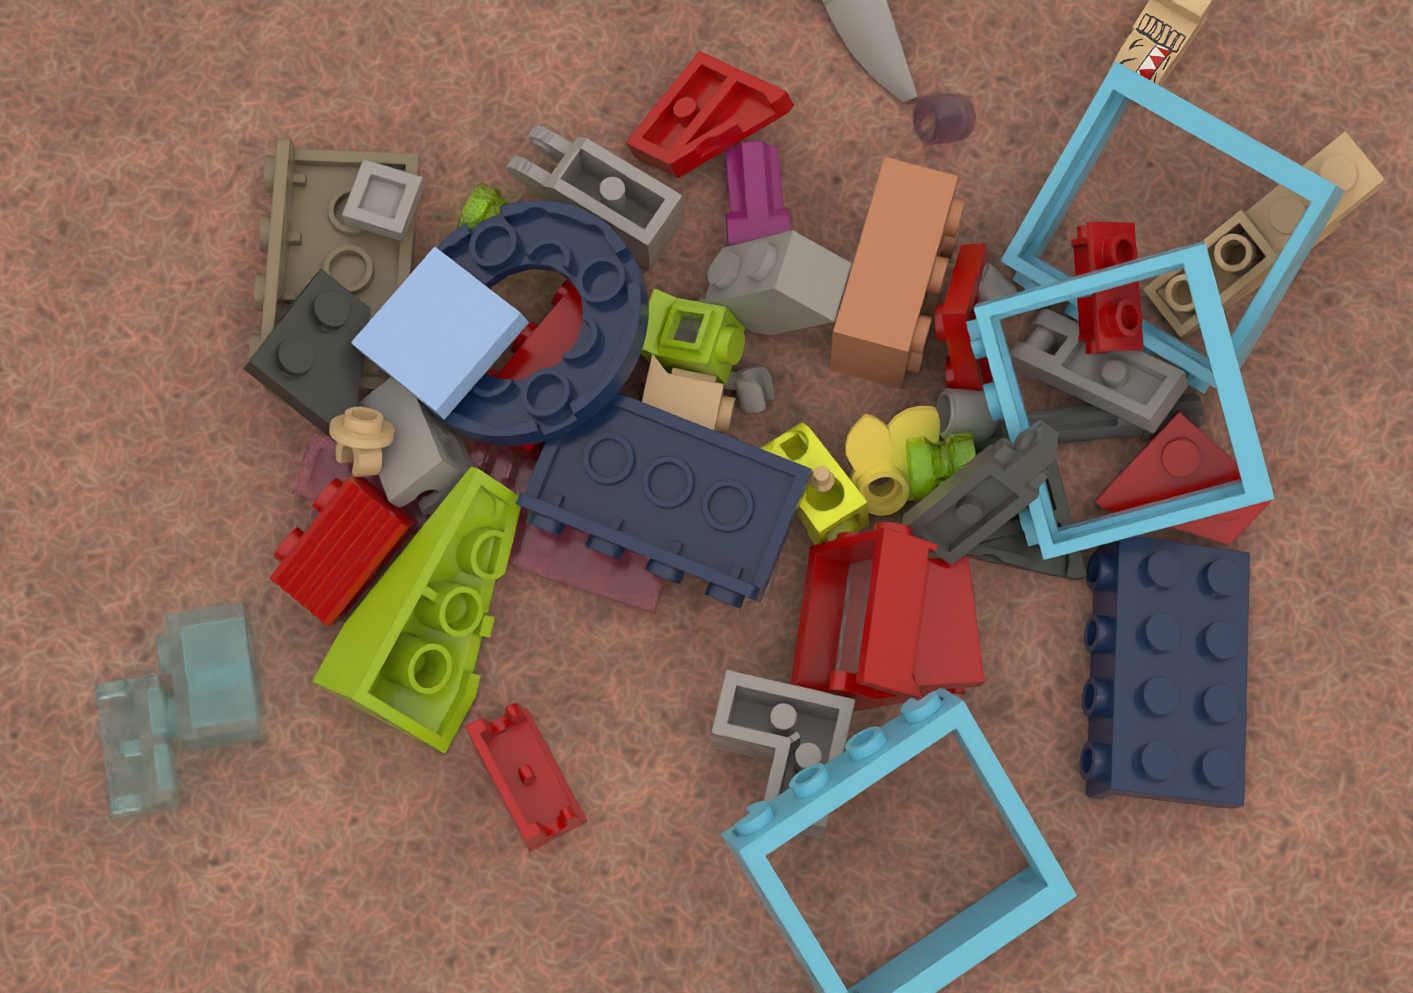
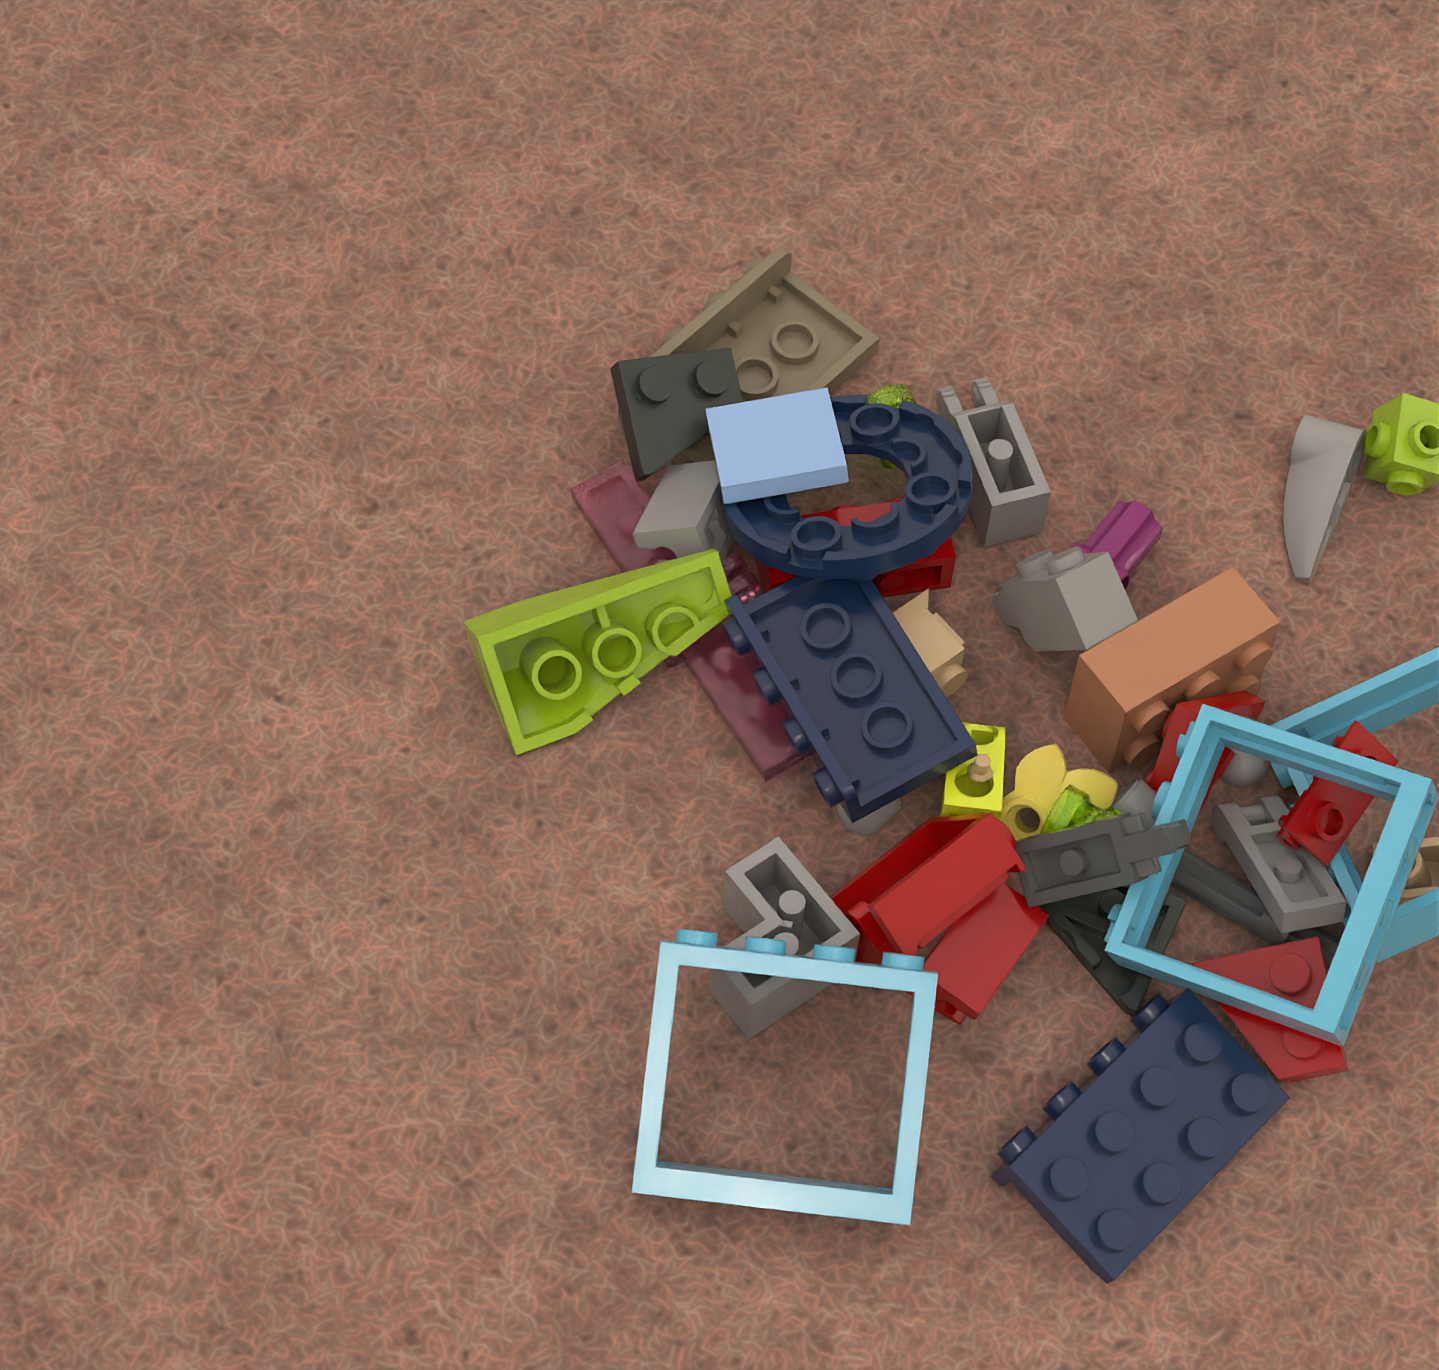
camera: 35 degrees right, 15 degrees down
clear light blue hinge [95,672,183,822] -> none
clear light blue brick [157,603,266,753] -> none
red brick [269,476,419,627] -> none
tan plate [329,407,395,477] -> none
light grey plate [342,159,425,242] -> none
red hinge [465,703,587,852] -> none
red wing [625,51,794,178] -> none
lime window [641,288,745,385] -> none
light grey hand [724,365,775,413] -> none
piece [913,93,976,145] -> none

